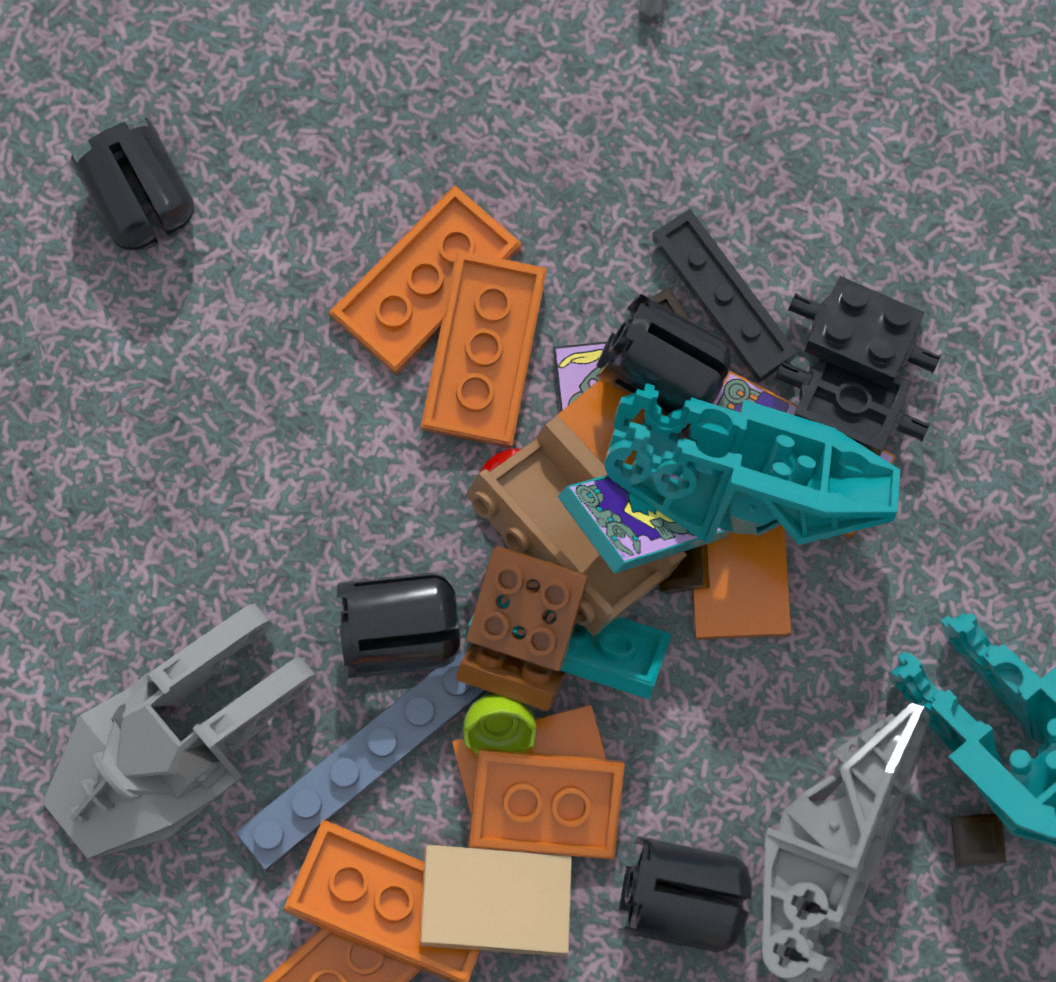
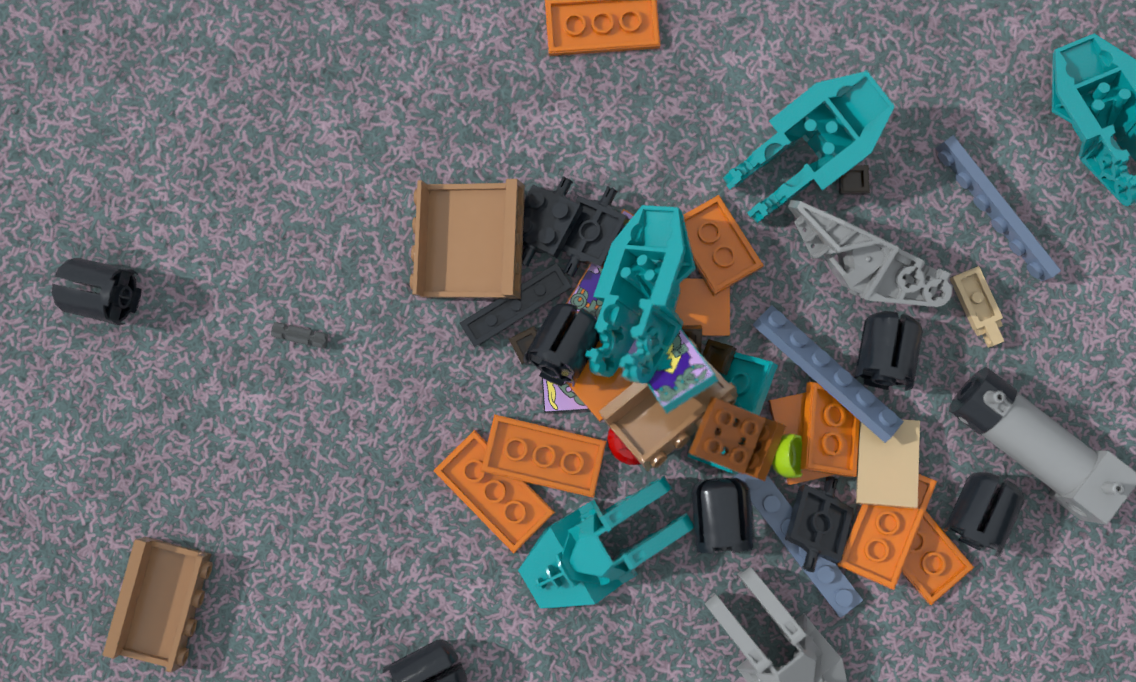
camera: 90 degrees left, 10 degrees up
none -> medium nougat panel [410,179,525,299]
none -> teal connector [518,476,694,608]
none -> orange tile [683,195,764,296]
none -> dark brown tile [702,339,737,375]
none -> sand blue plate [753,305,904,443]
none -> black plate [785,476,854,572]

